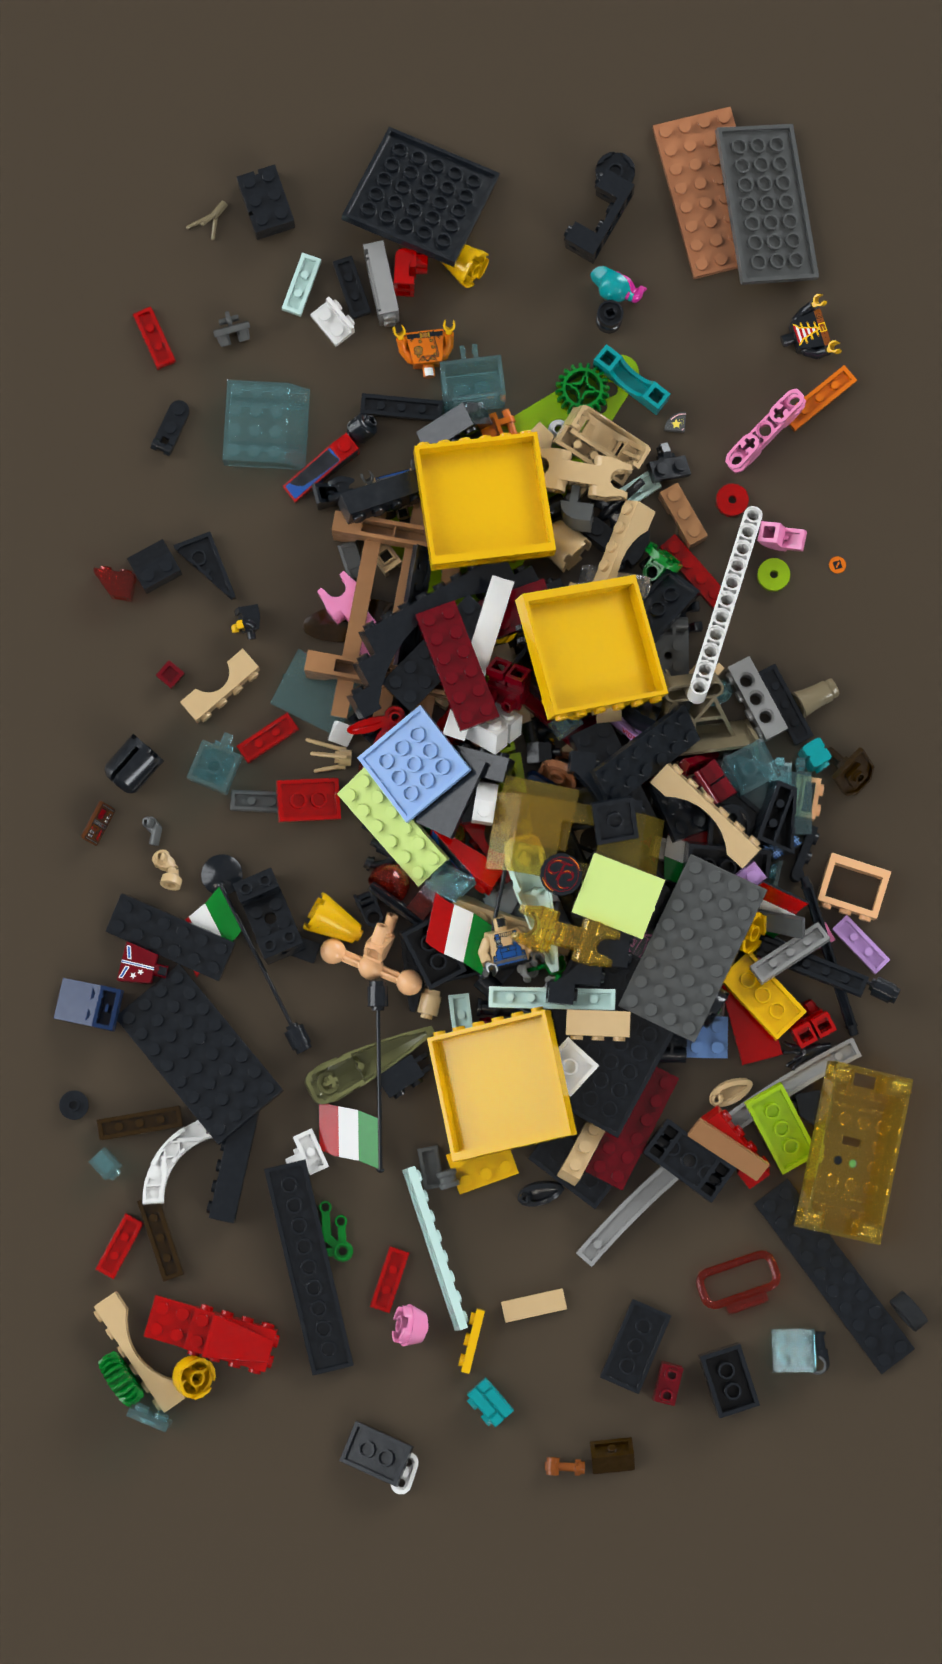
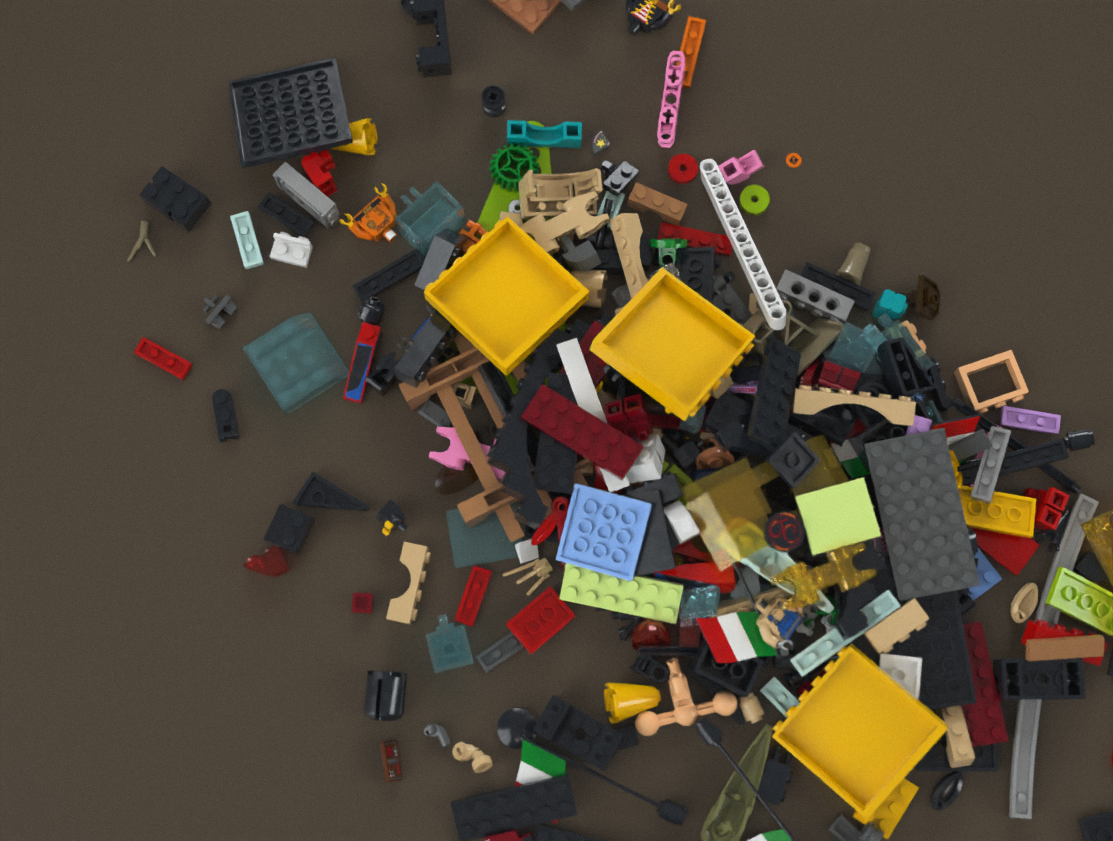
camera: 30 degrees left, 5 degrees down
teal hair [590,266,647,303] -> none

